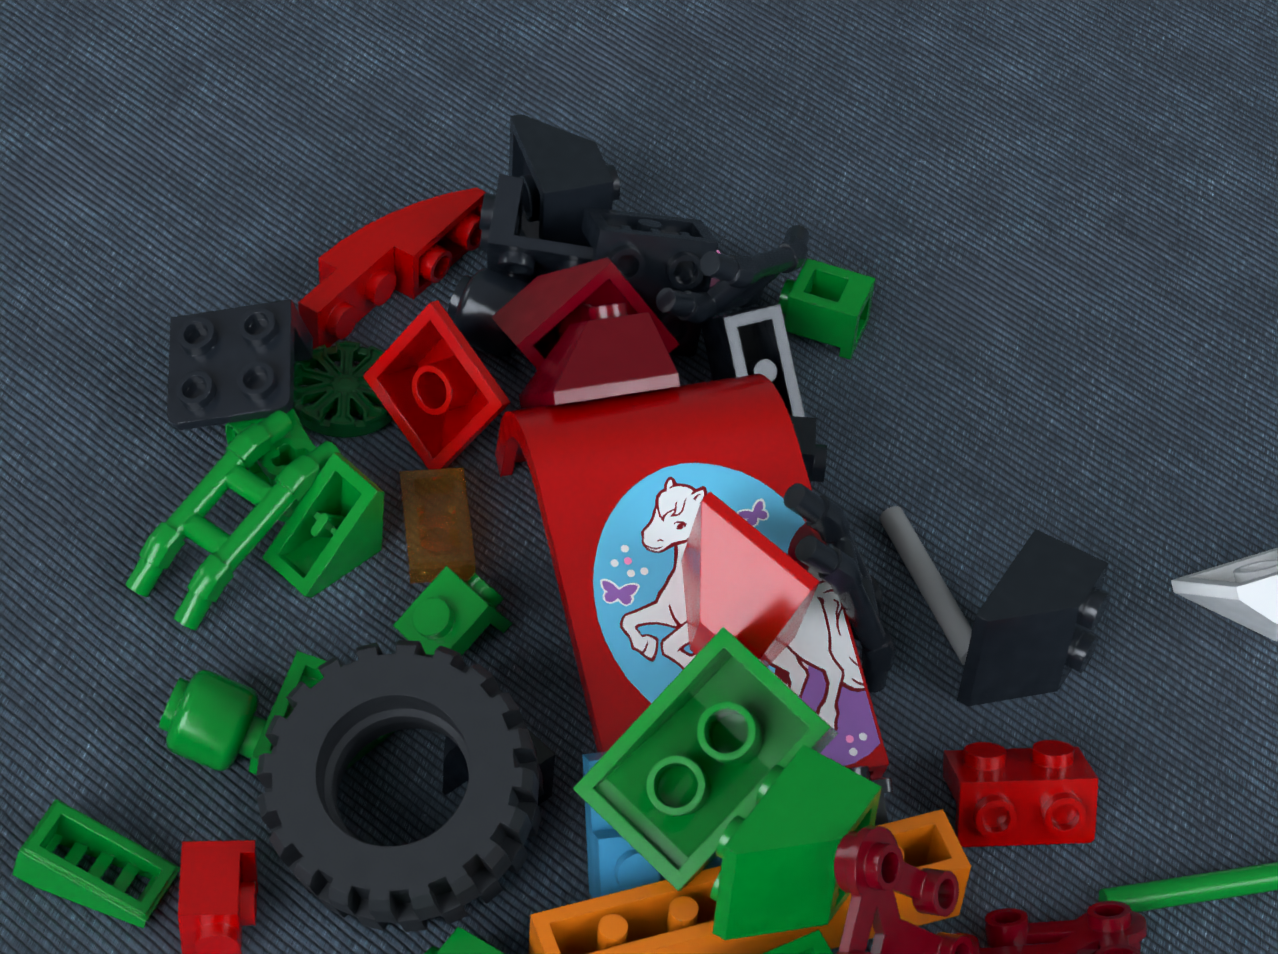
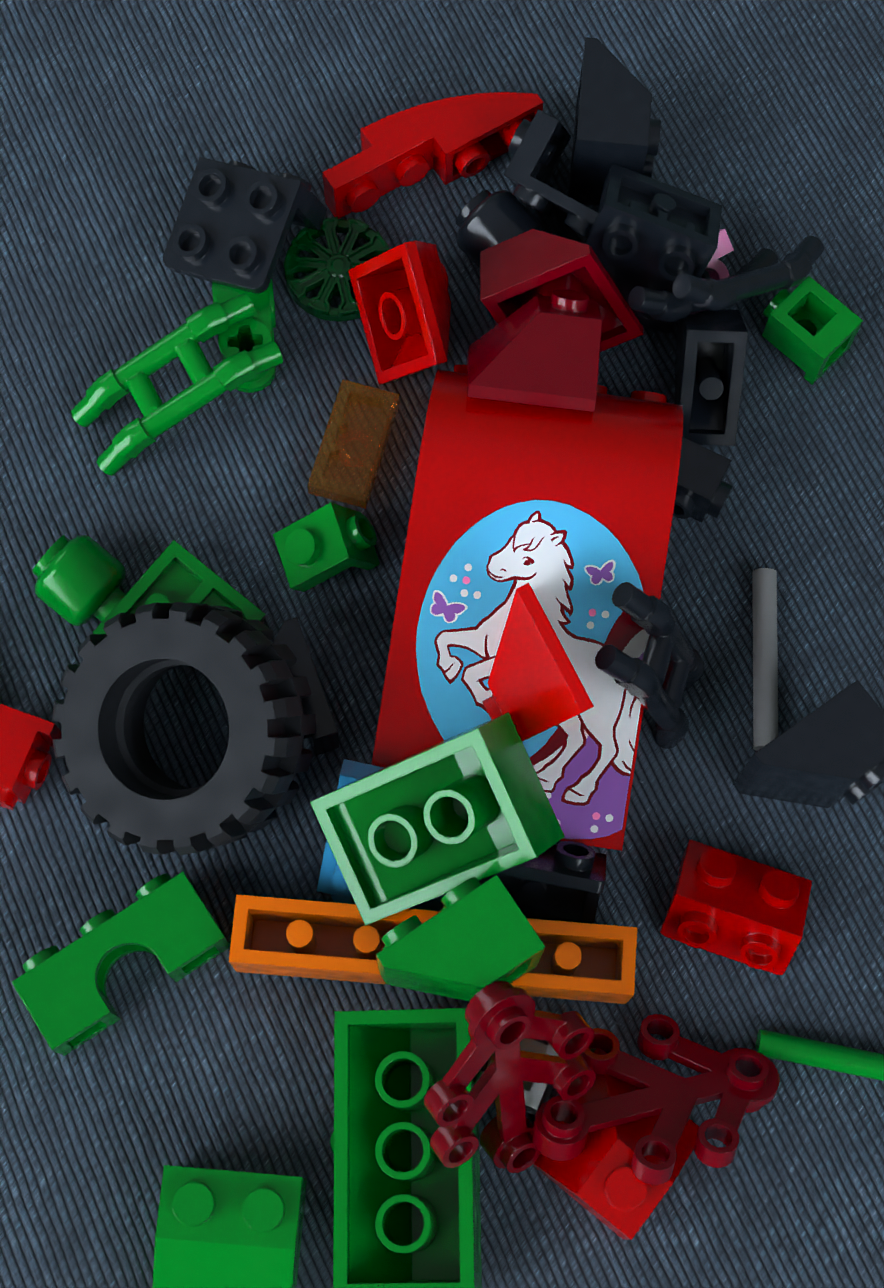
camera: 25 degrees right, 25 degrees up
green slope [262,452,384,598] -> none

